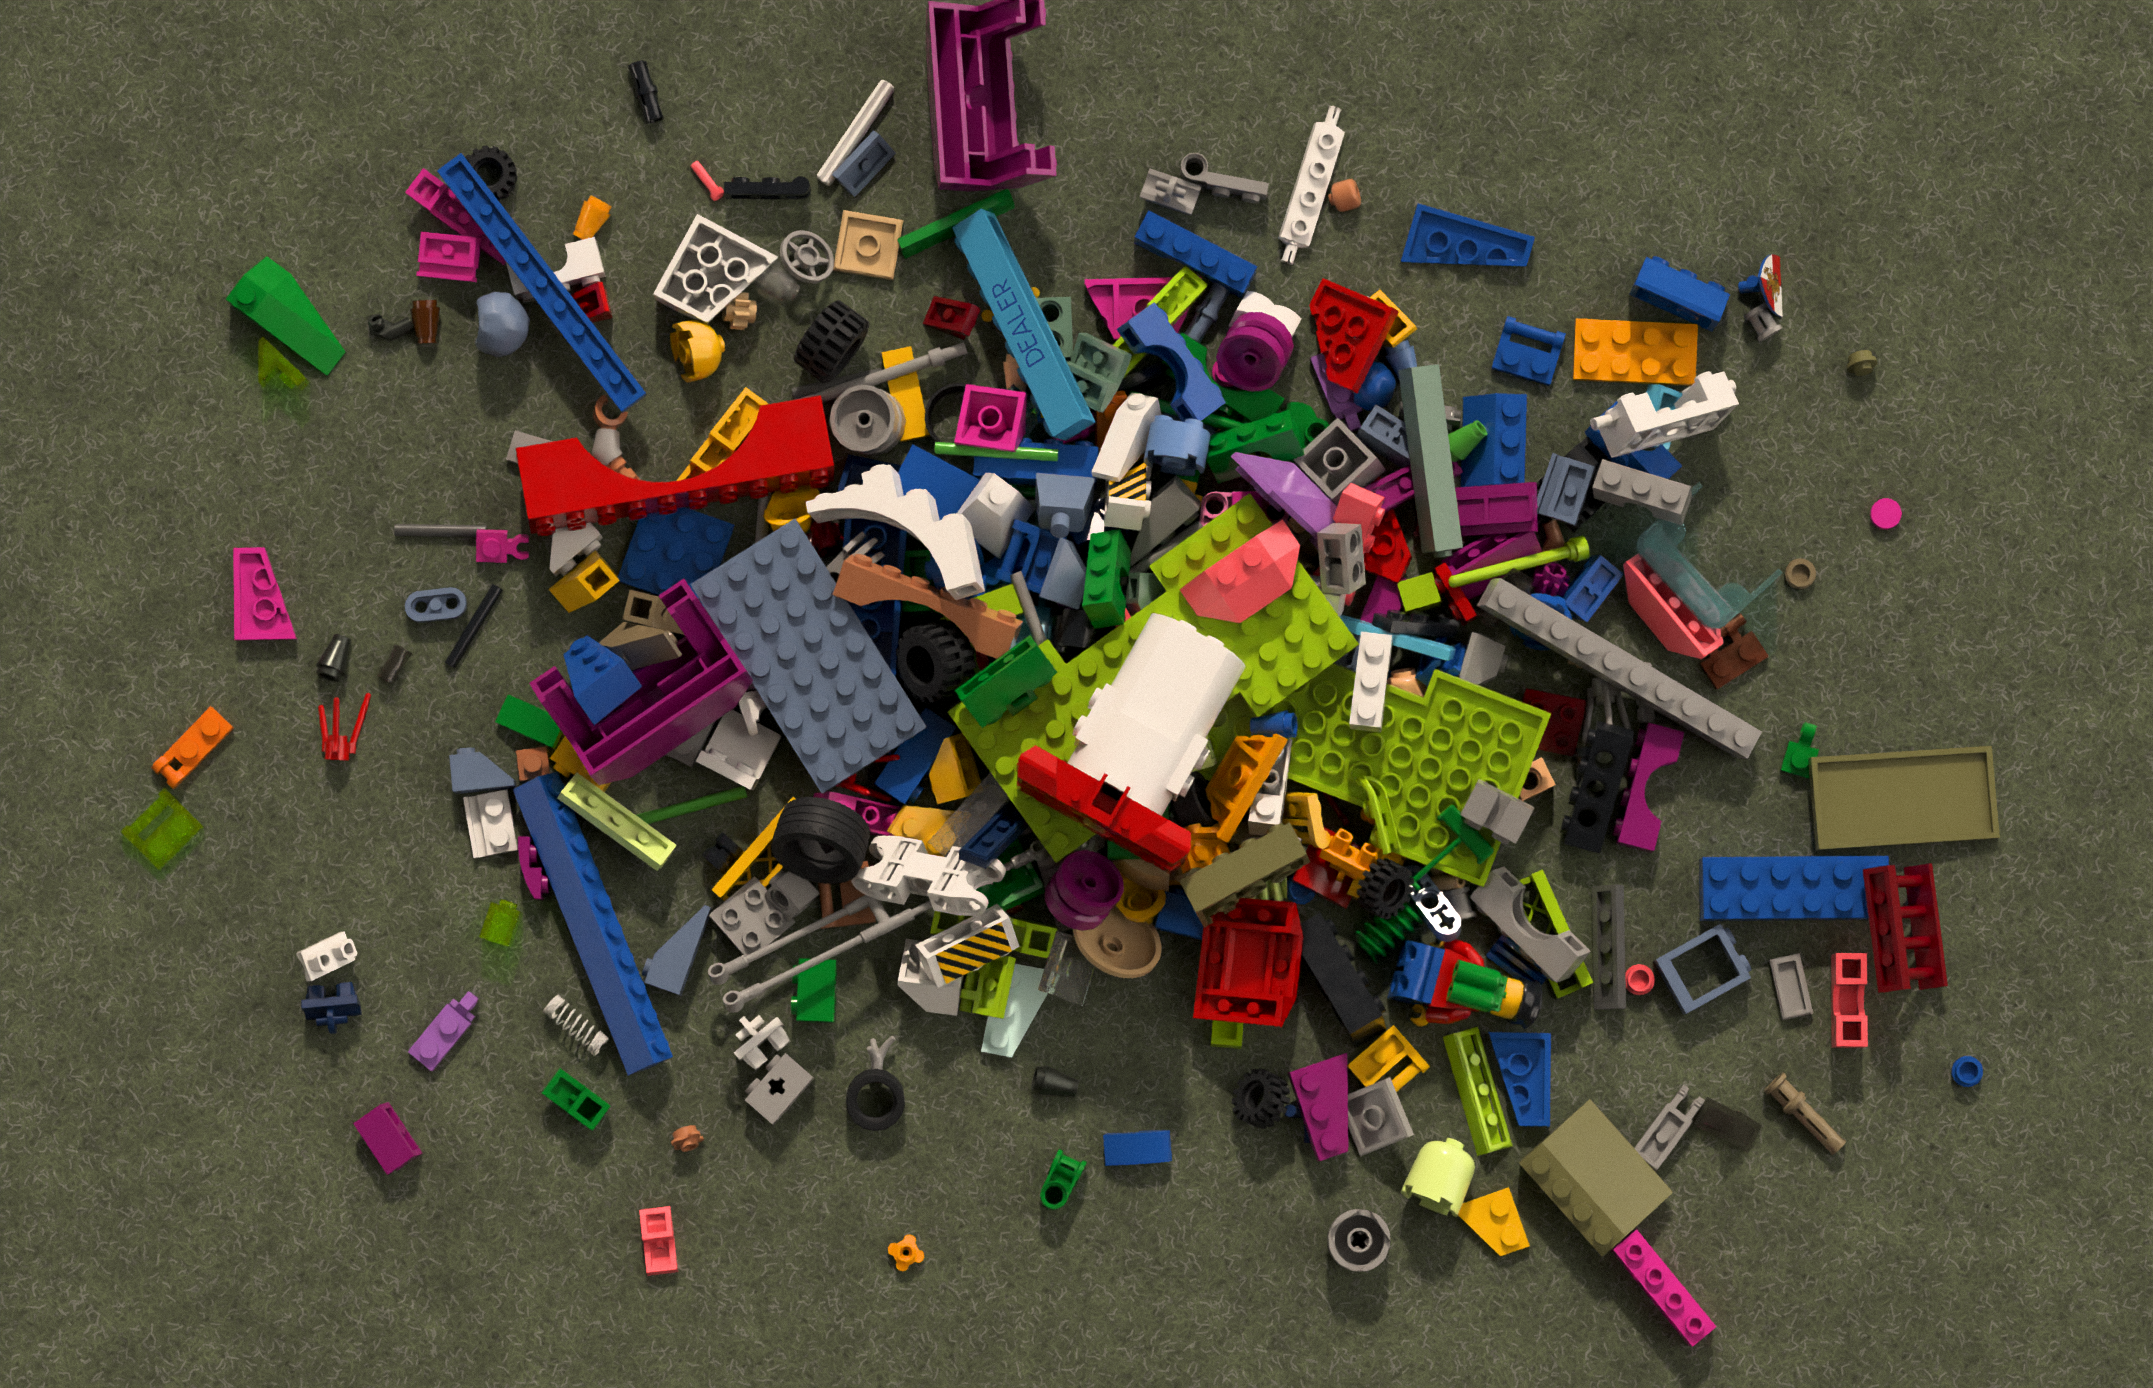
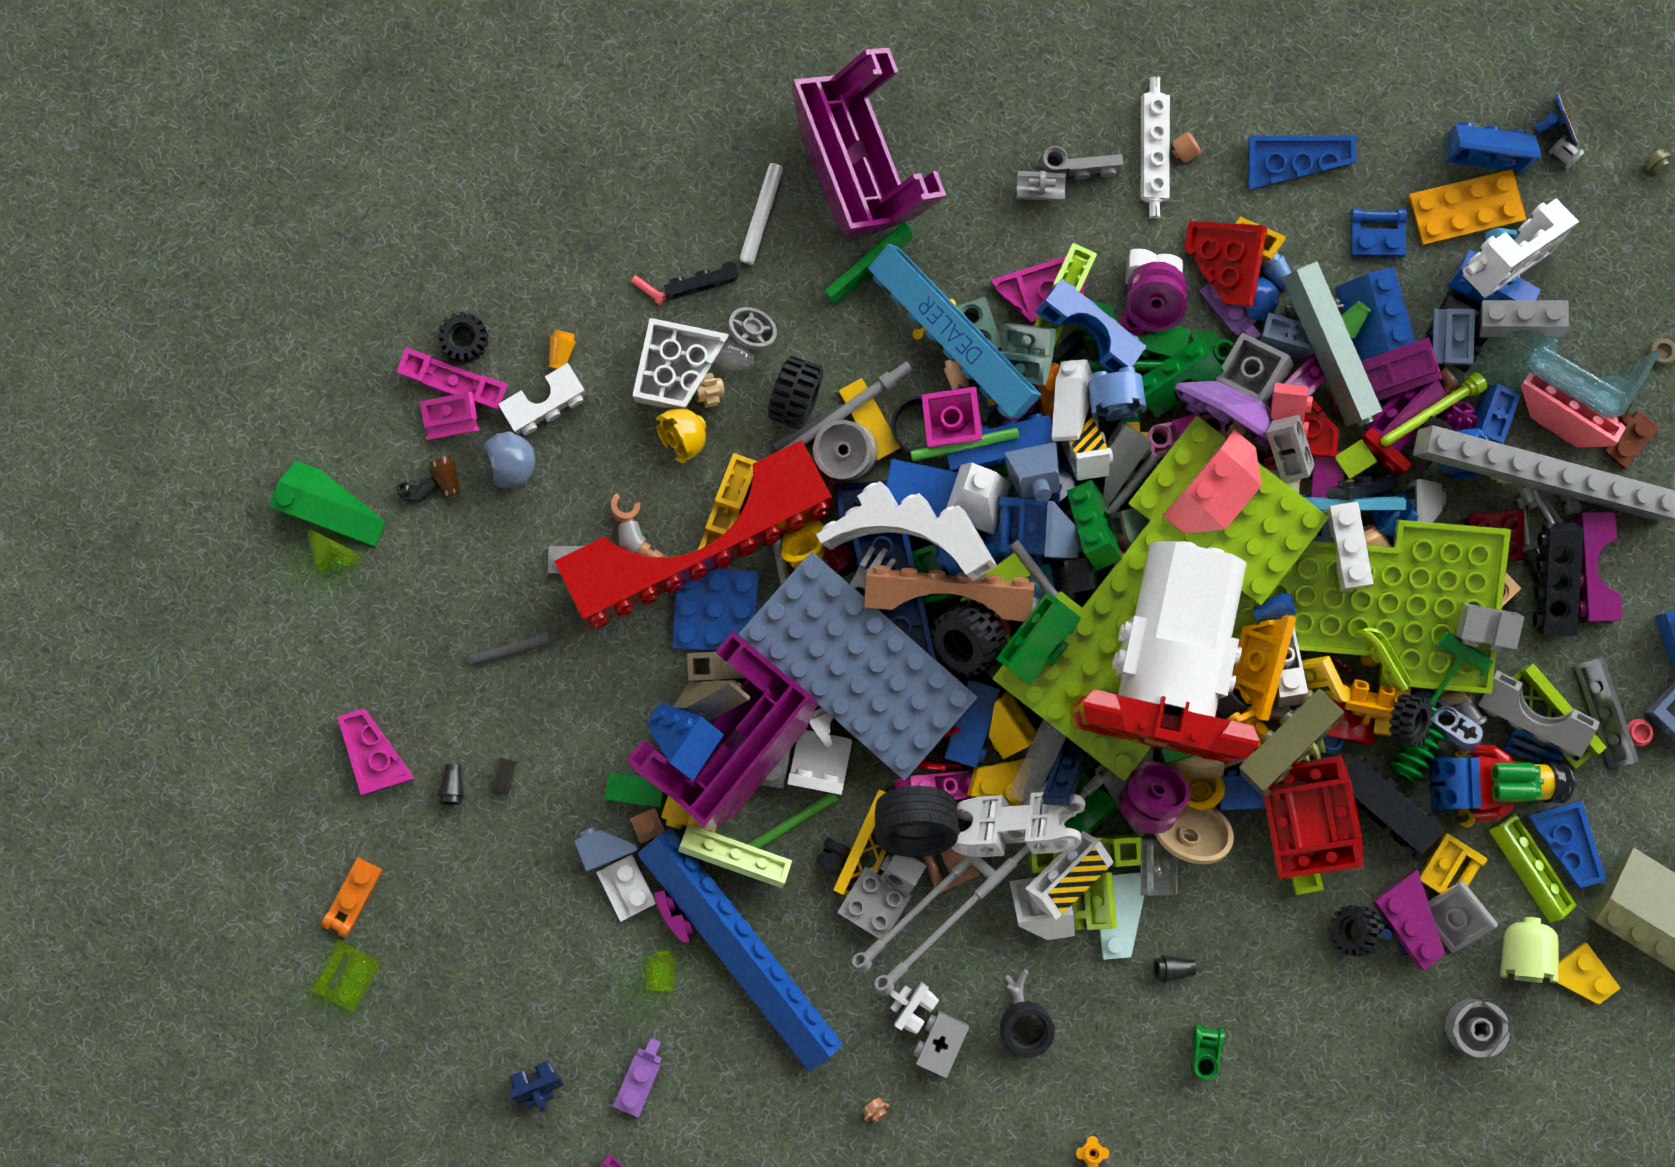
camera: 15 degrees left, 0 degrees up
white hips [296,931,357,982] -> none
red plant [318,693,371,761] -> none
sand blue plate [405,587,467,623] -> none
blue plate [437,153,647,413] -> none
black bar [445,584,503,668] -> none
dark pink plate [476,529,529,563] -> none
green brick [541,1067,611,1131] -> none
white piece [543,995,609,1056] -> none
white slope [549,522,603,576] -> none
yellow slope [549,550,620,613] -> none
red slope [571,282,613,323] -> none
black pin [628,60,664,124] -> none
sand blue slope [642,905,712,996] -> none
green brick [791,958,837,1023] -> none
sand blue plate [832,130,896,197] -> none
tan tile [833,210,904,281] -> none
dark red slope [923,296,981,340] -> none
blue slope [1103,1130,1172,1166] -> none
blue arch [1134,210,1257,299] -> none
sand blue pin [1184,283,1230,344] -> none

